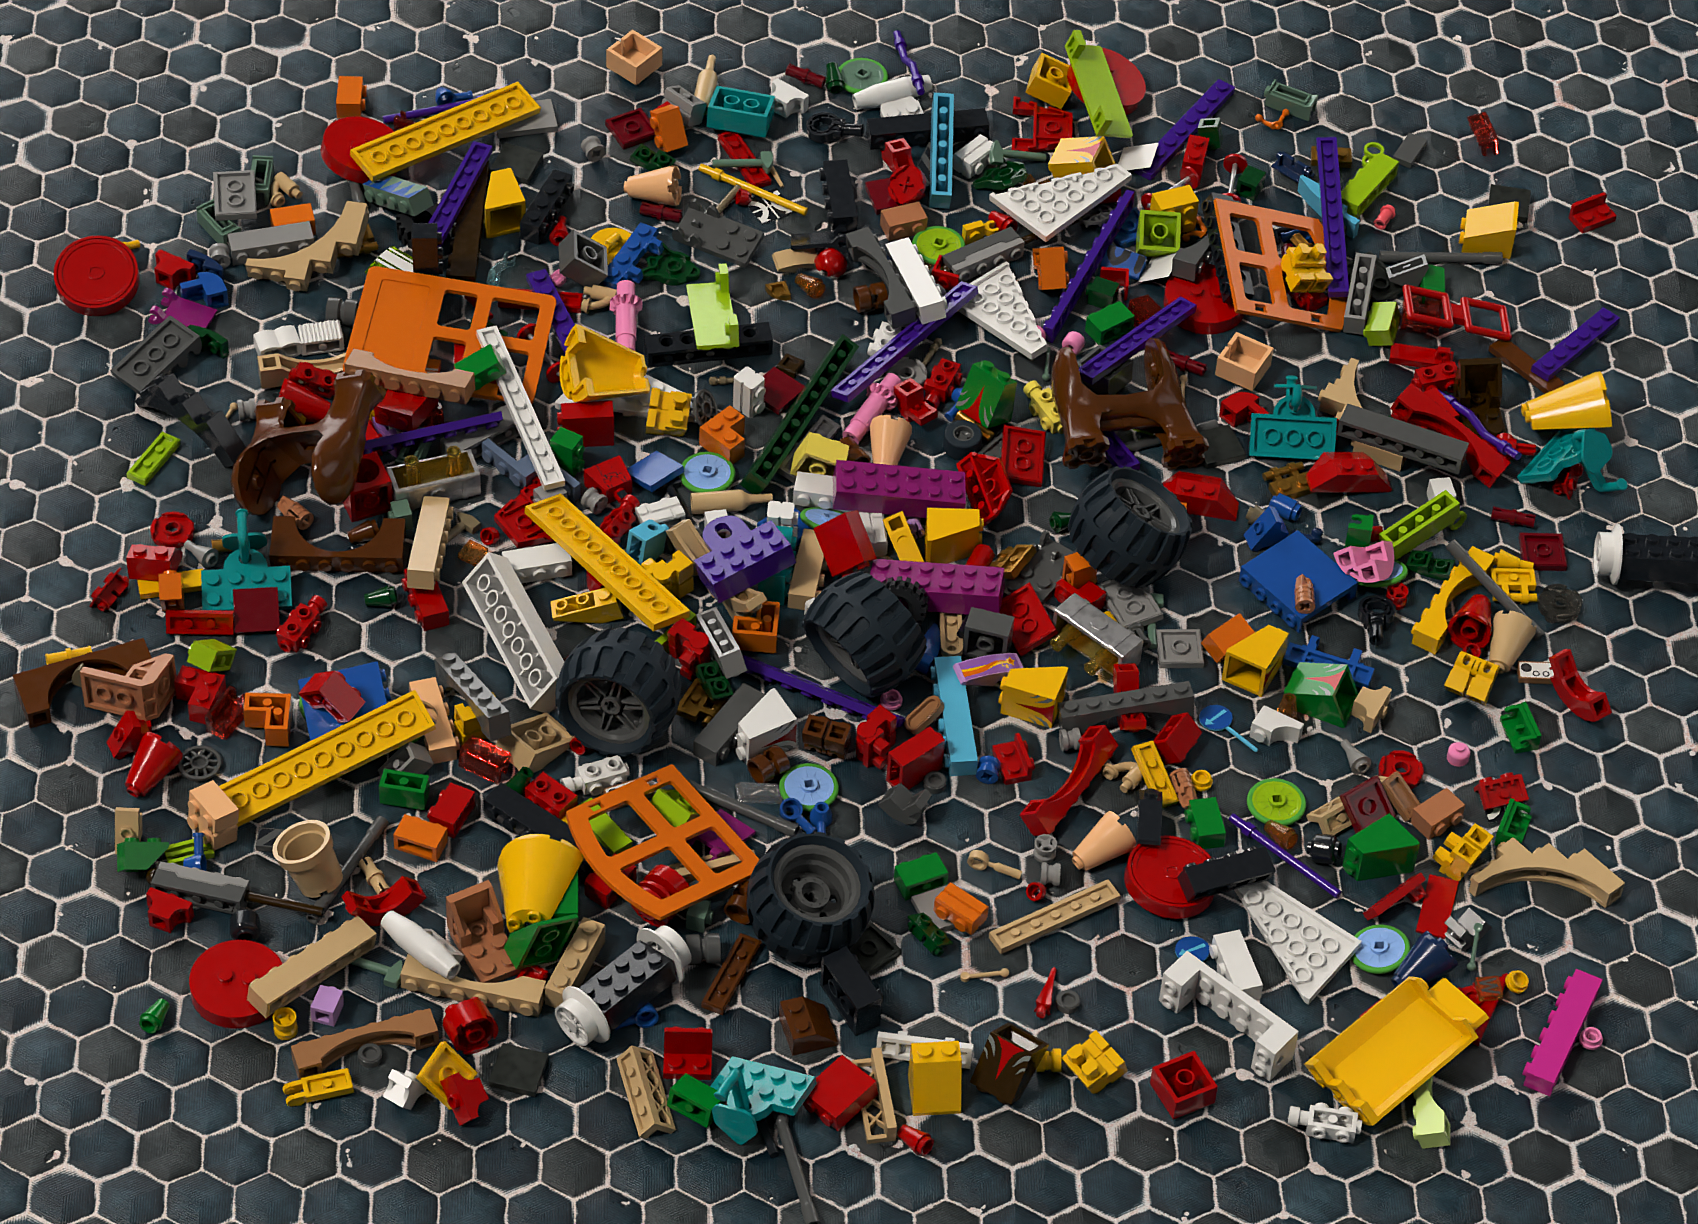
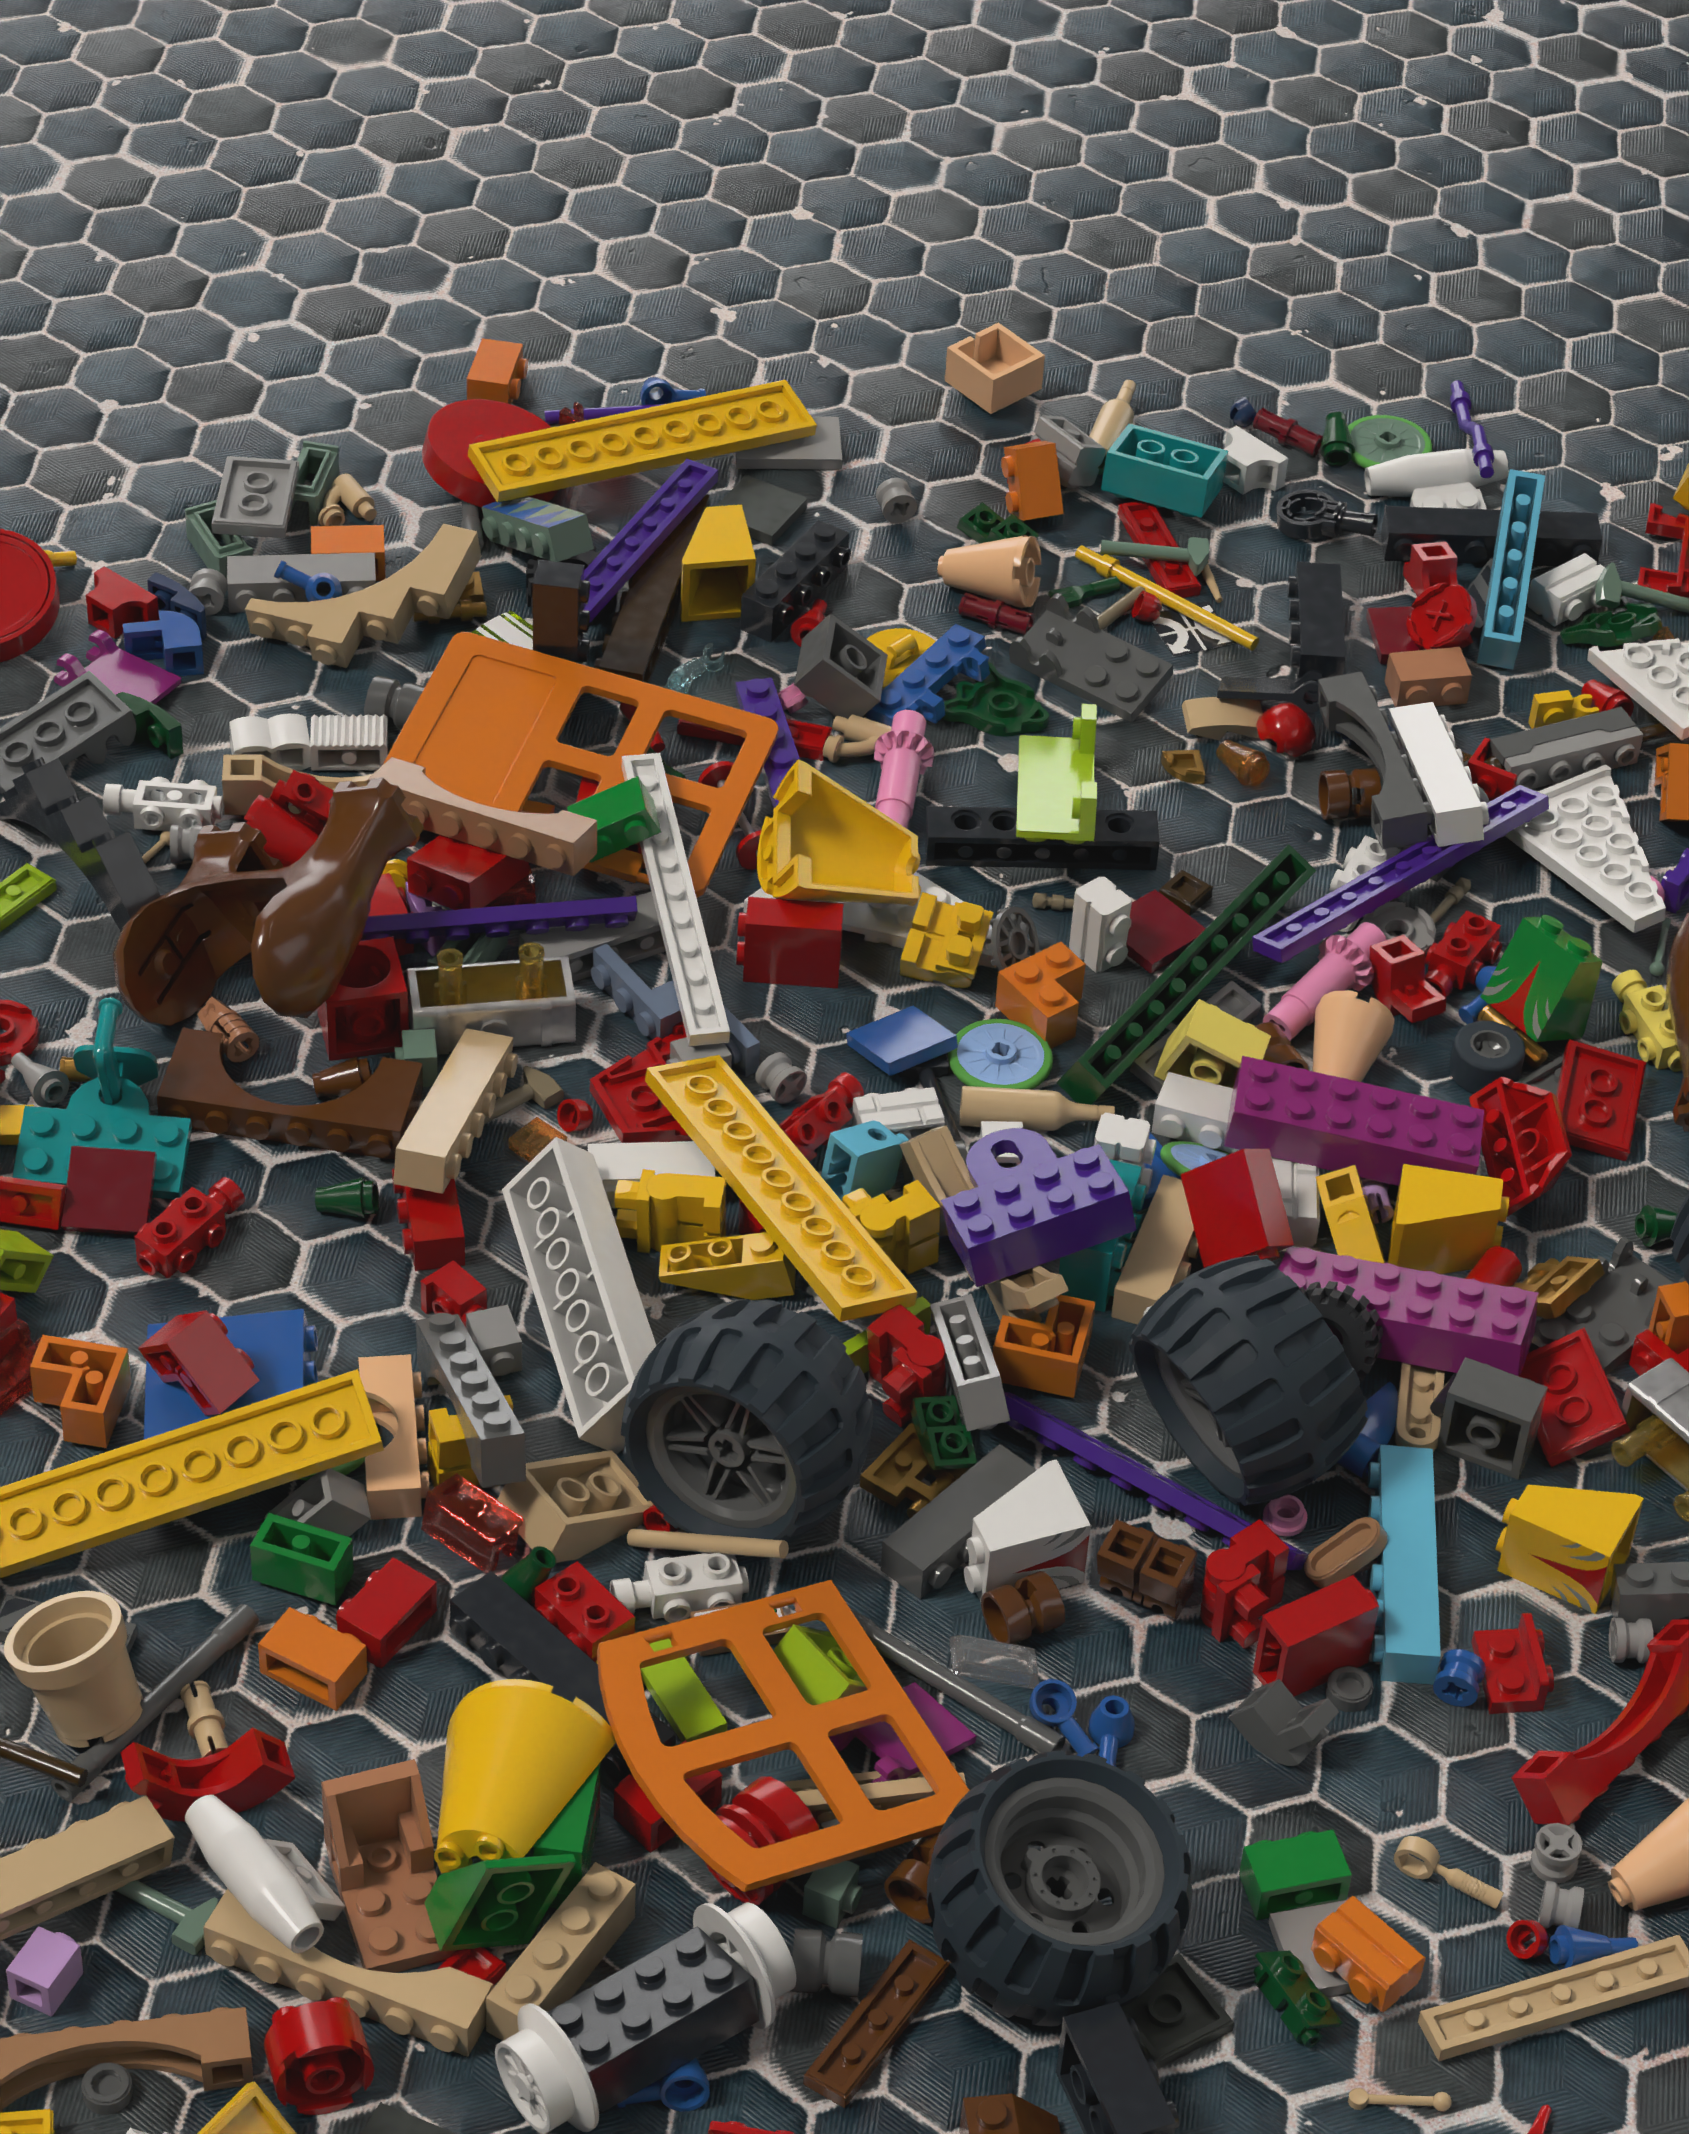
camera: 10 degrees right, 5 degrees down
green brick [550,427,585,478] -> none
red torso [584,455,632,505] -> none
dark red tile [605,108,656,150] -> none
light blue wheel [779,763,839,812] -> none
lime wheel [912,226,965,265] -> none
slope [953,653,1023,686] -> none
none -> white brick [103,777,223,831]
none -> blue bar [274,560,342,602]
none -> red brick [420,1260,487,1327]
none -> light grey brick [466,1305,522,1377]
none -> yellow hips [615,1169,726,1253]
none -> tan bar [627,1529,789,1559]
none -> dark green piece [1048,576,1120,608]
none -> dark blue hinge [1229,396,1257,427]
none -> blue cone [1548,1925,1638,1970]

